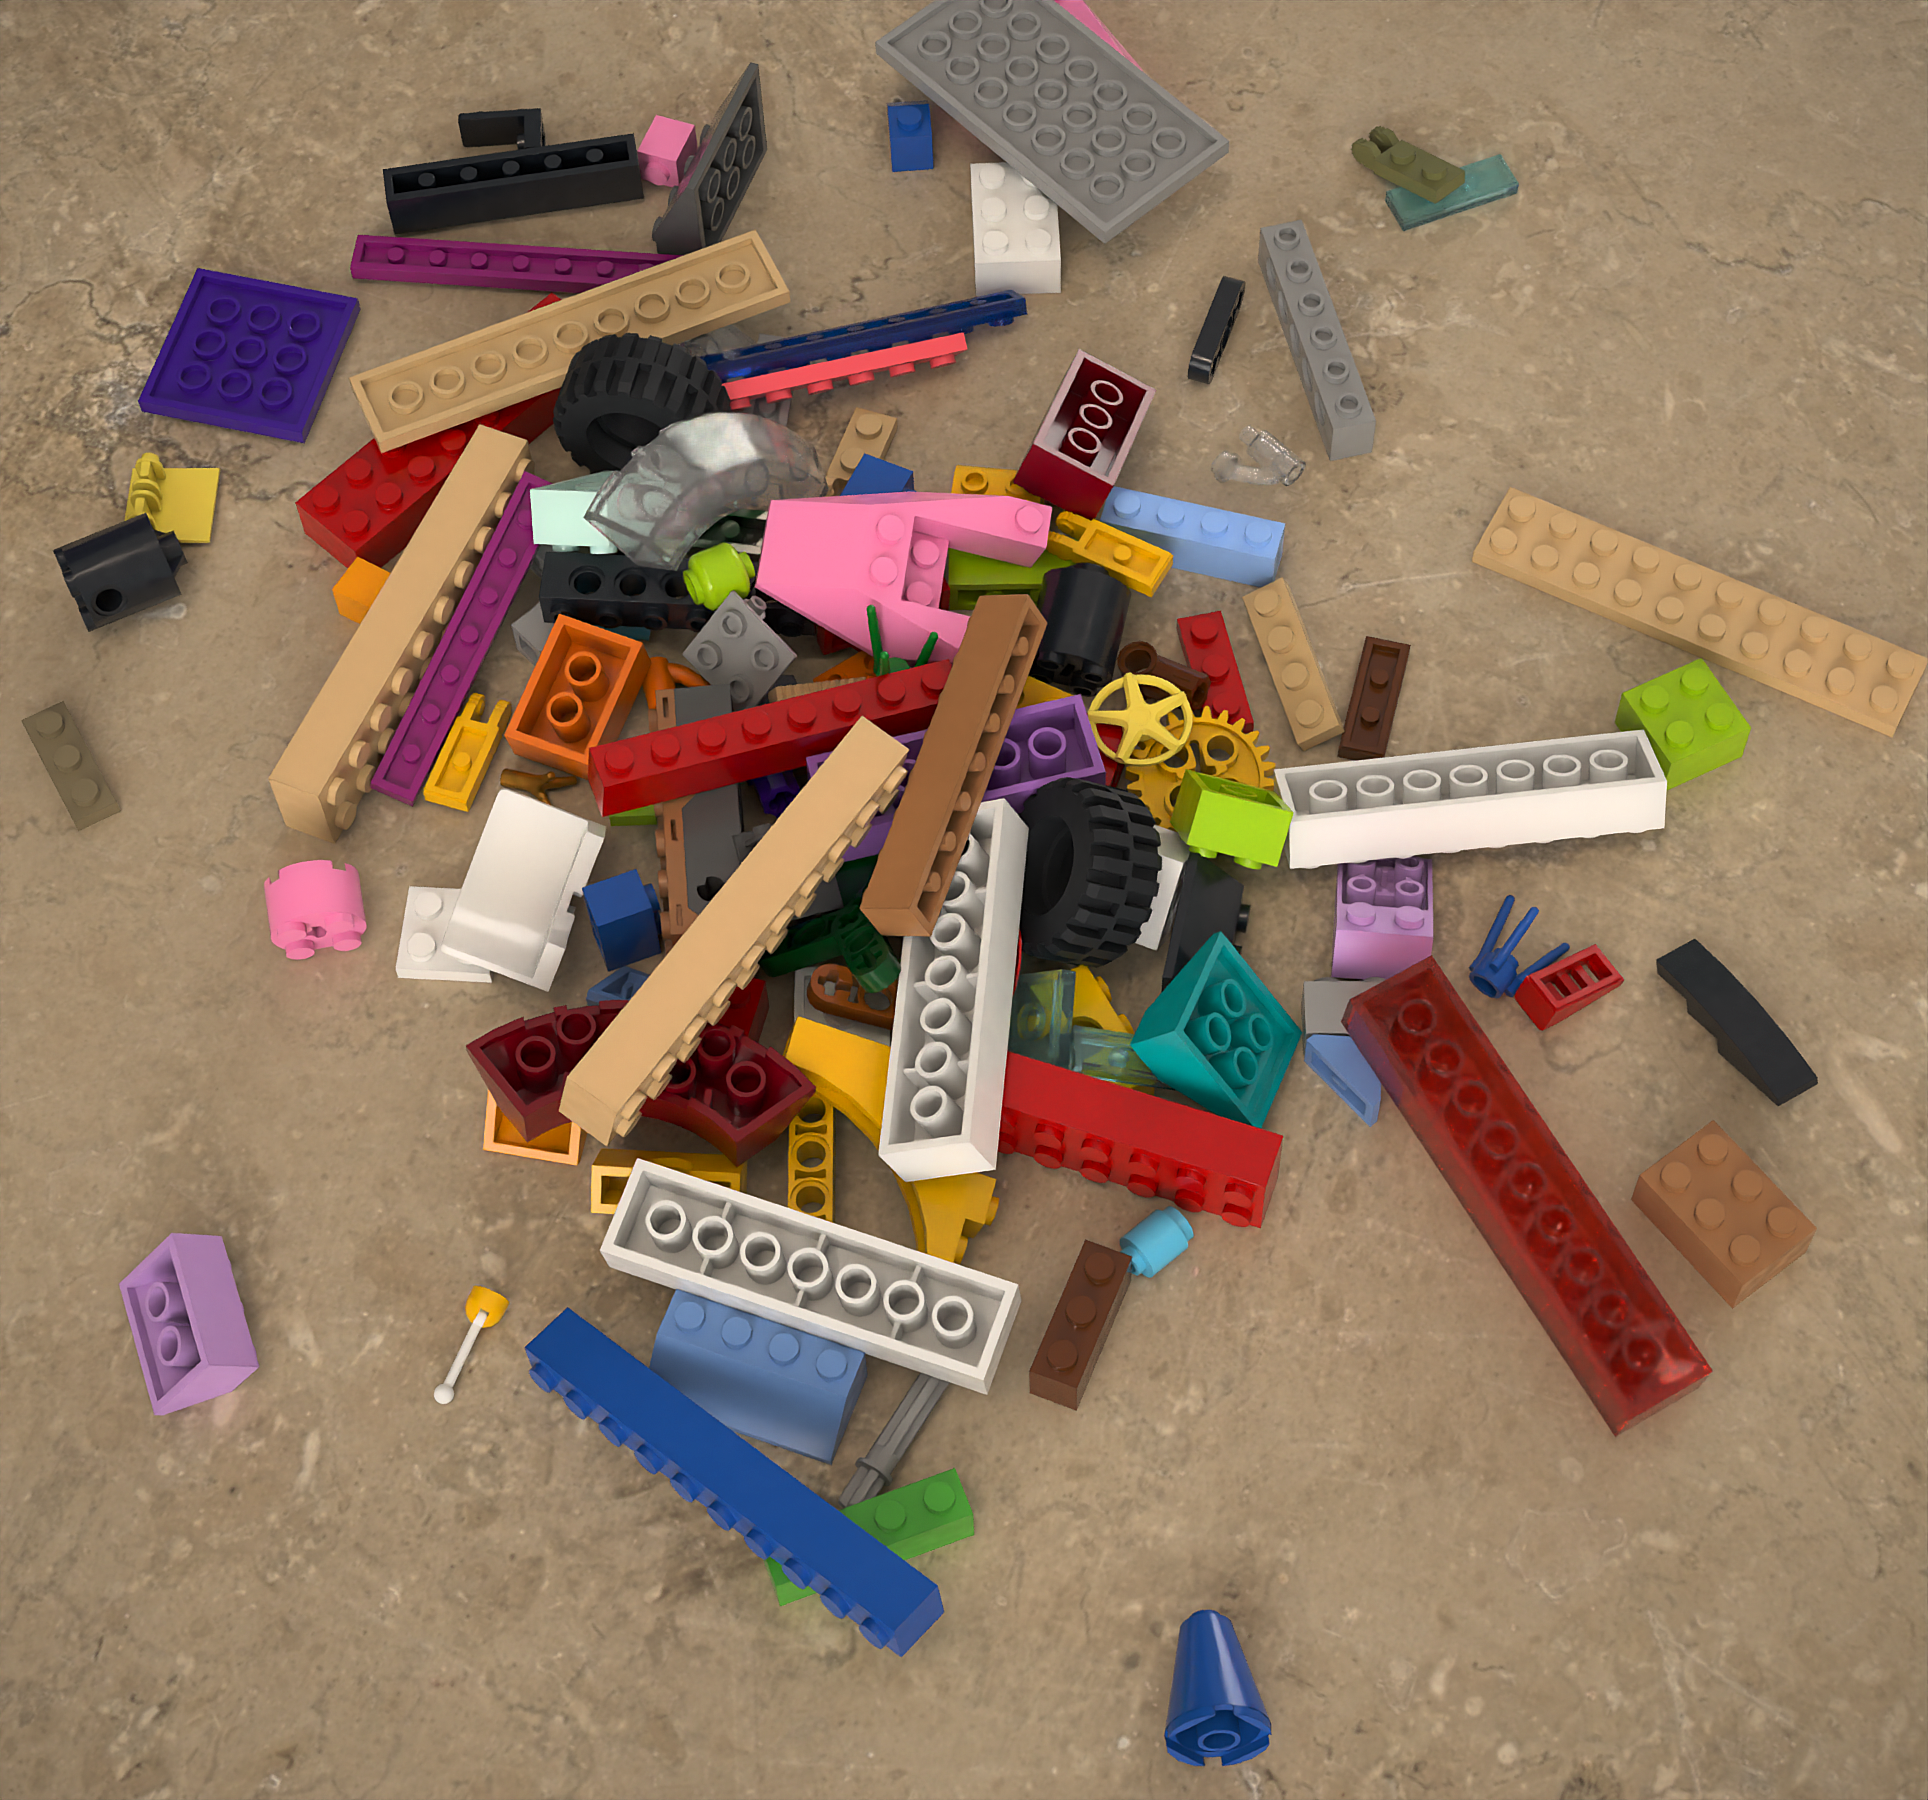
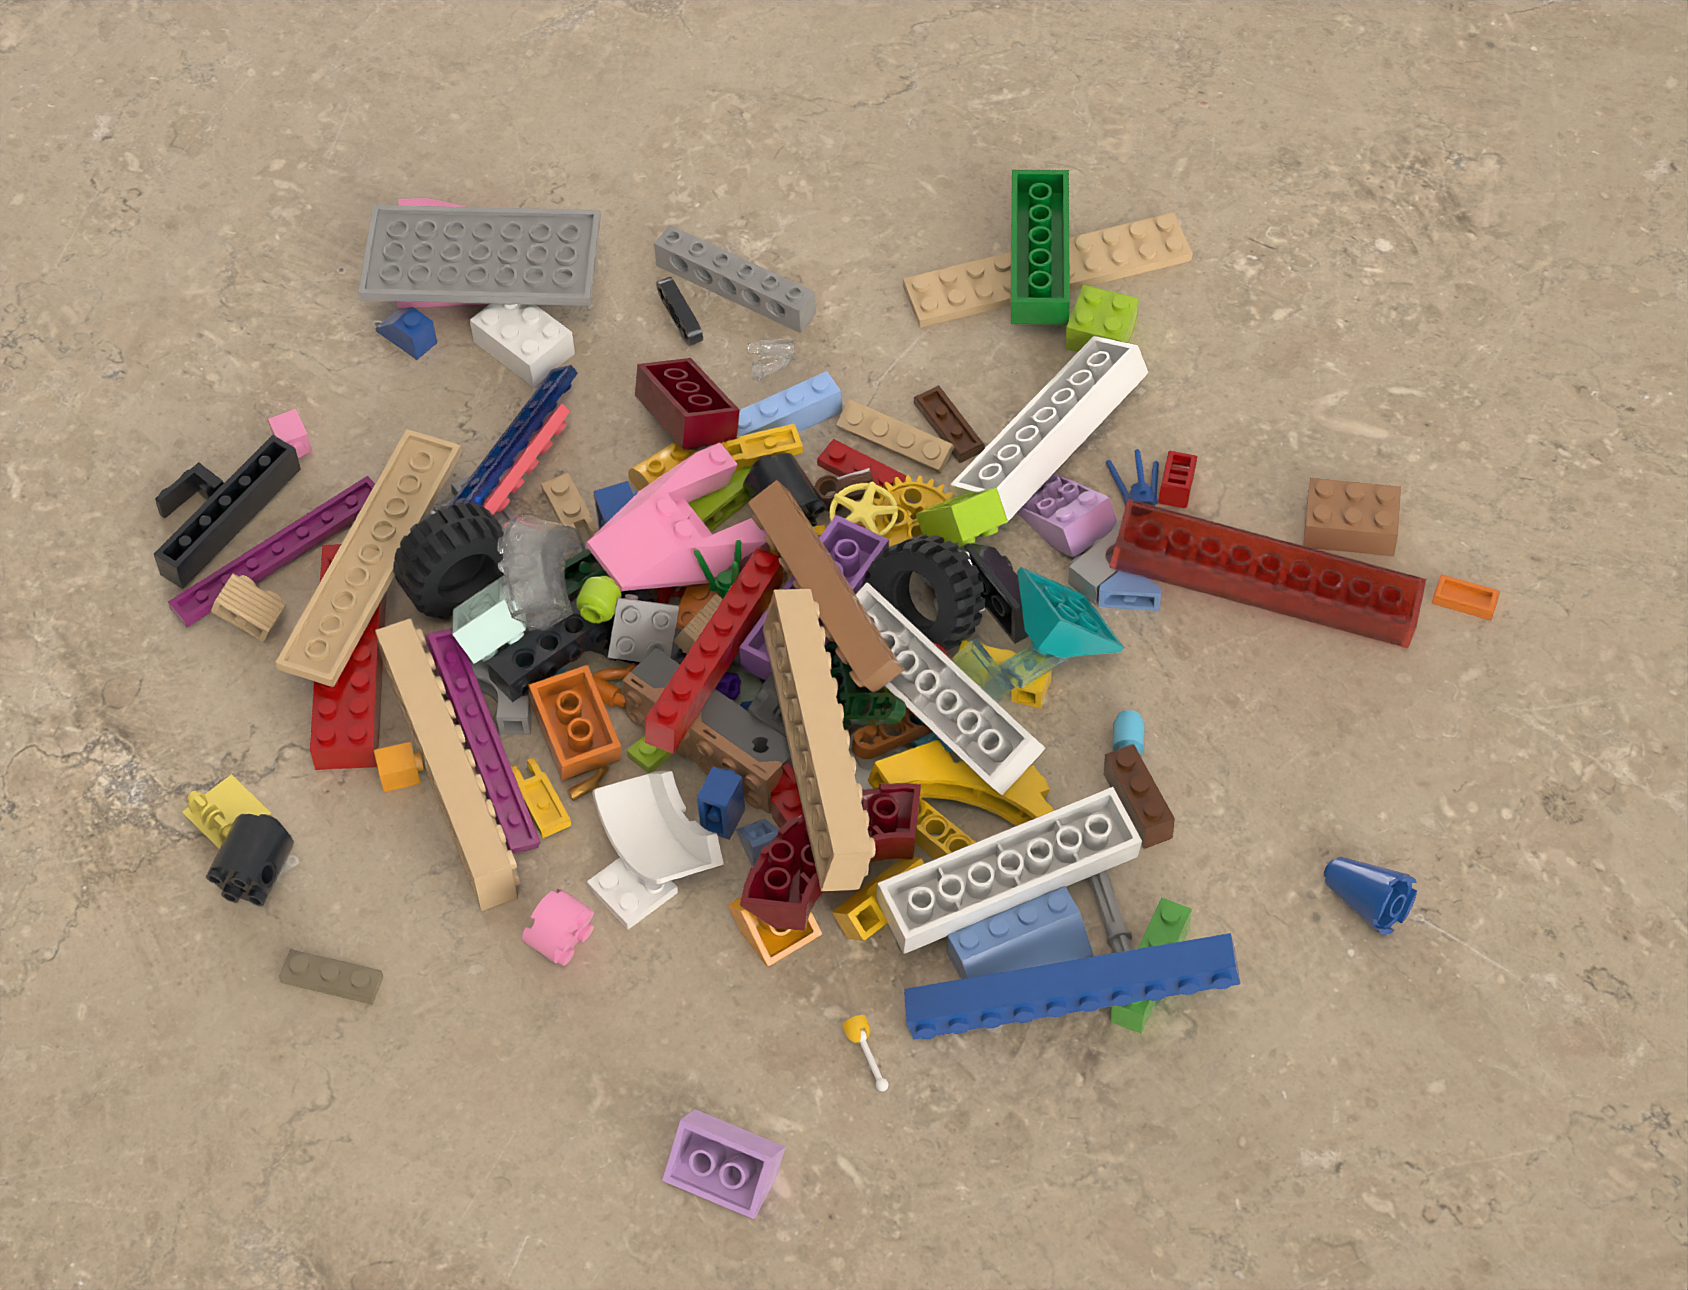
camera: 45 degrees left, 5 degrees down
dark purple plate [138,268,361,443] -> none
dark grey slope [652,62,767,255] -> none
red brick [998,1051,1283,1228] -> none
olive hinge [1351,126,1465,204] -> none
clear light blue tile [1385,154,1519,231] -> none
black slope [1656,939,1818,1106] -> none
none -> tan brick [211,573,286,642]
none -> green brick [1011,170,1070,325]
none -> orange tile [1432,574,1500,621]

